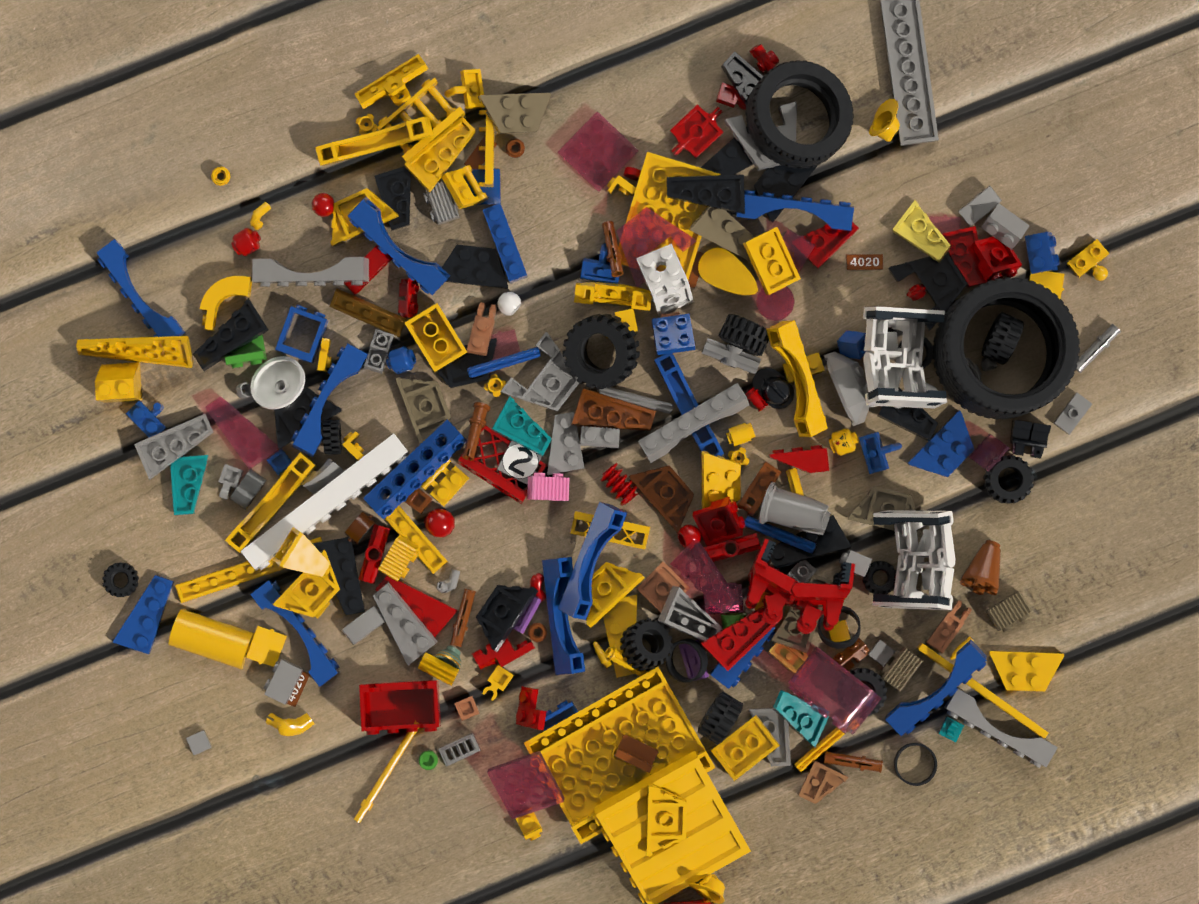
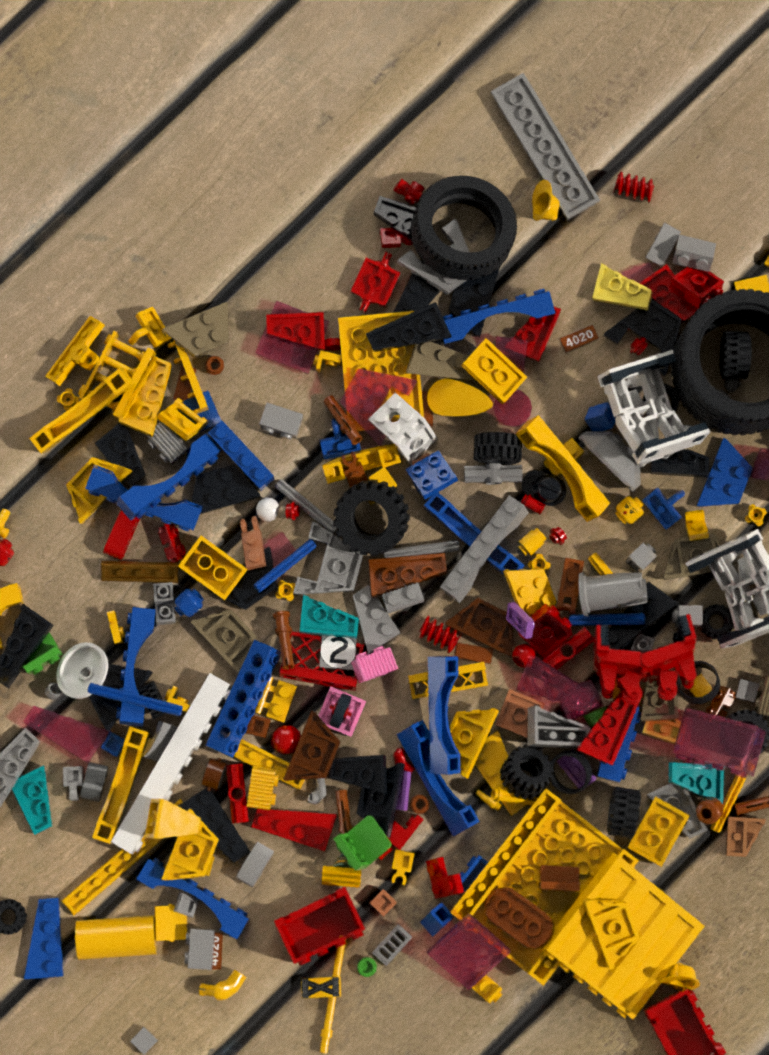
camera: 25 degrees left, 5 degrees down
light grey arch [252,257,369,287] -> none
blue window [275,305,329,364] -> none
red piece [312,193,334,217] -> none
light grey wing [373,582,438,666] -> none
red slope [768,445,829,473] -> none
blue bracket [1025,232,1060,274] -> none
none -> blue axle [88,683,183,716]
none -> blue arch [116,434,221,521]
none -> light grey tile [174,893,199,917]
none -> light grey brick [259,403,304,440]
none -> red wing [266,312,325,351]
none -> light grey axle [275,479,338,533]
none -> reddish brown wing [283,710,341,781]
none -> red plate [285,502,300,521]
none -> tile [301,977,341,999]
none -> bright pink plate [318,686,366,737]
none -> black wing [329,755,387,794]
none -> bright green bracket [334,815,392,871]
none -> dark orange plate [341,452,368,488]
none -> blue brick [420,902,454,937]
none -> dark orange sticker [455,642,493,664]
none -> dark orange tile [484,887,554,949]
none -> medium lavender plate [506,602,535,639]
none -> red plate [549,527,567,545]
none -> red piece [613,171,654,203]
none -> light grey slope [626,543,657,573]
none -> yellow bracket [685,510,709,541]
none -> dark orange head [696,797,724,825]
none -> yellow plate [745,504,767,526]

